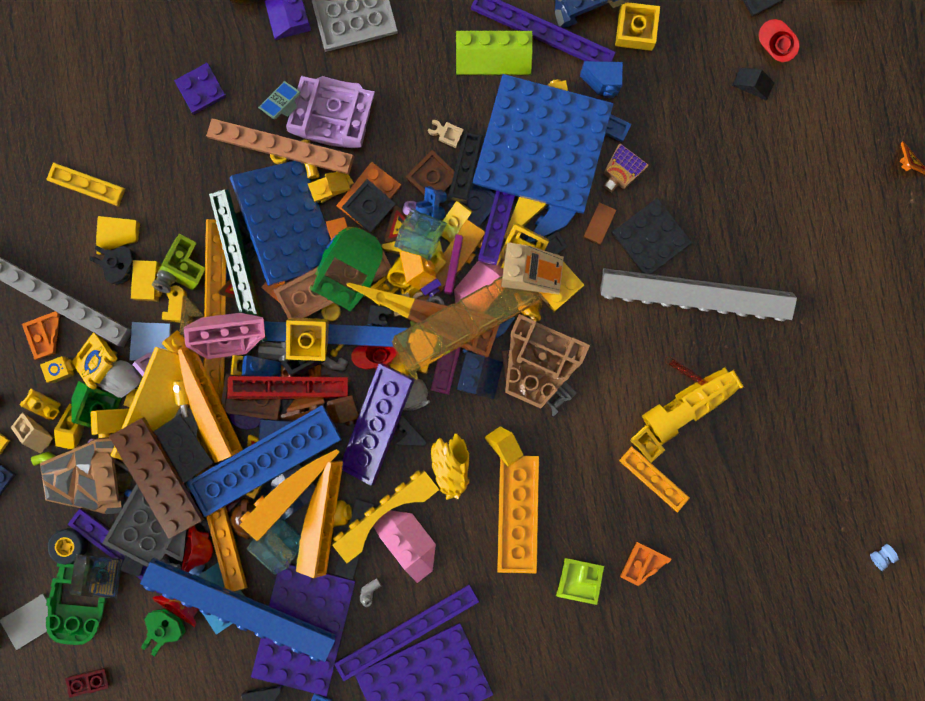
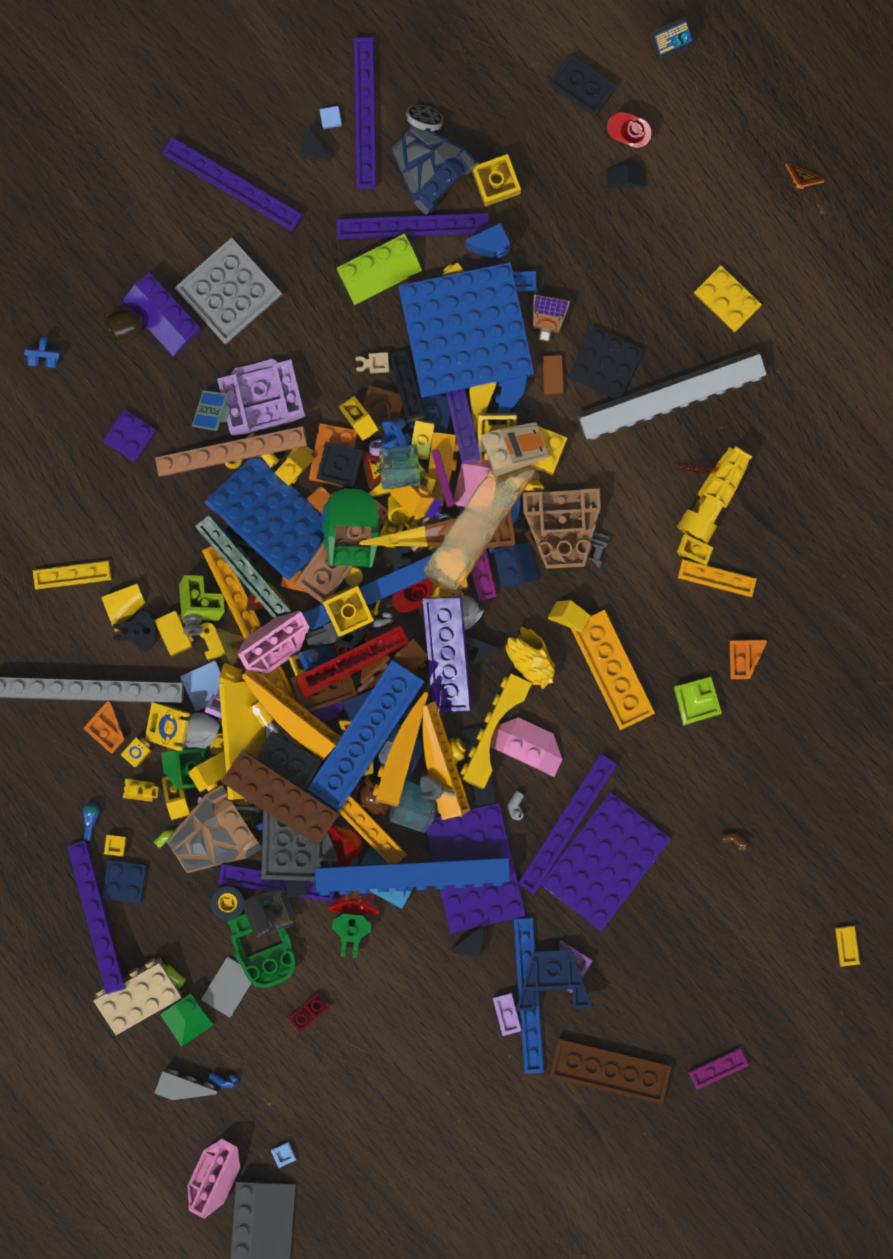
camera: 25 degrees left, 0 degrees up
tan slope [11,412,53,454] -> none
none -> yellow slope [339,396,378,440]
none -> dark grey piece [420,775,455,800]
none -> yellow plate [694,265,762,333]

